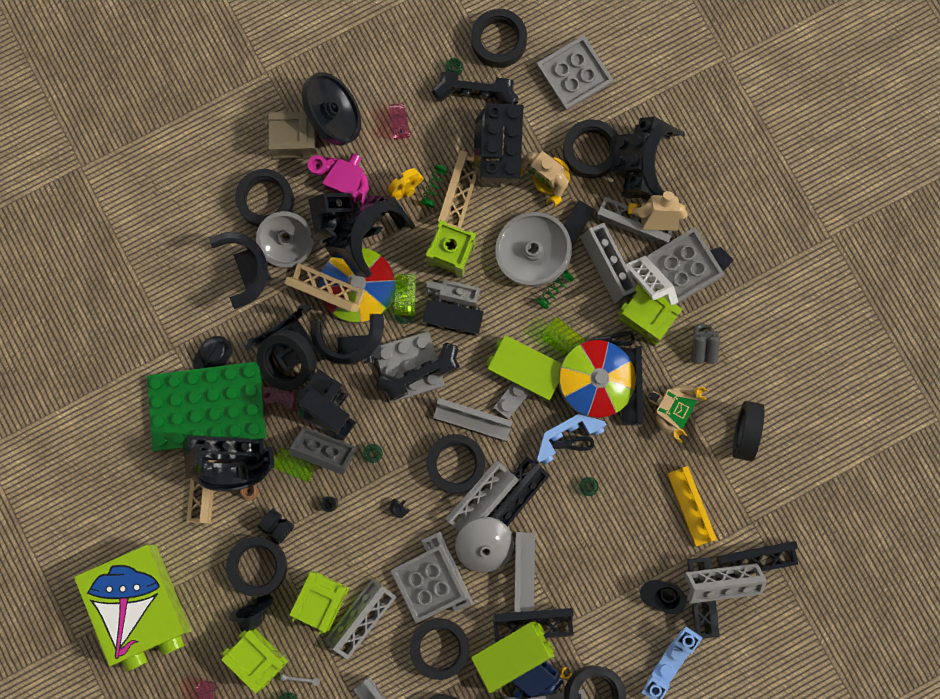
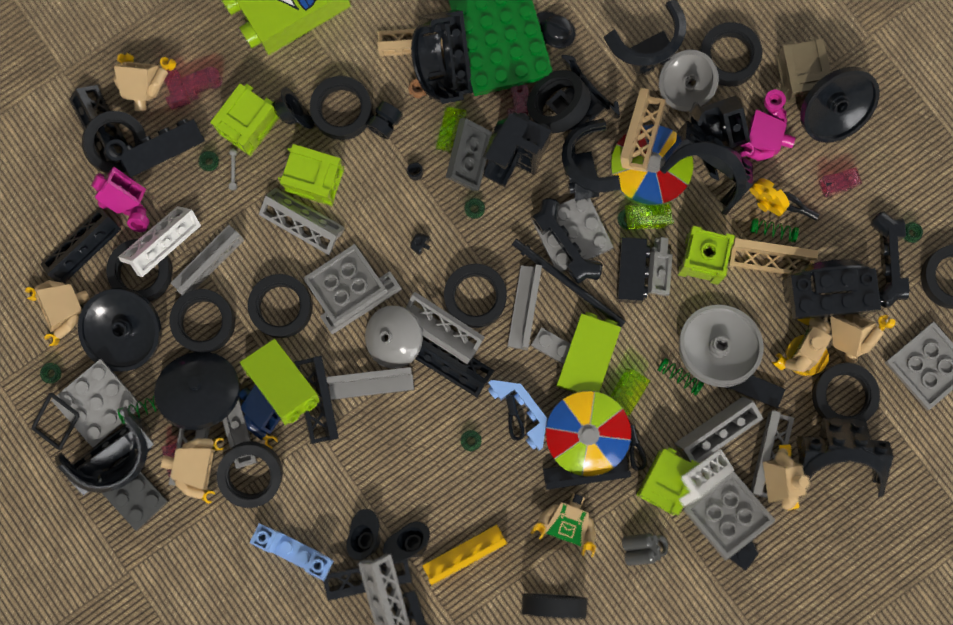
camera: 85 degrees right, 0 degrees up
none -> black piece [383,521,430,562]
none -> black bar [512,238,626,327]
none -> black piece [784,192,820,221]
none -> tan torso [829,314,896,363]

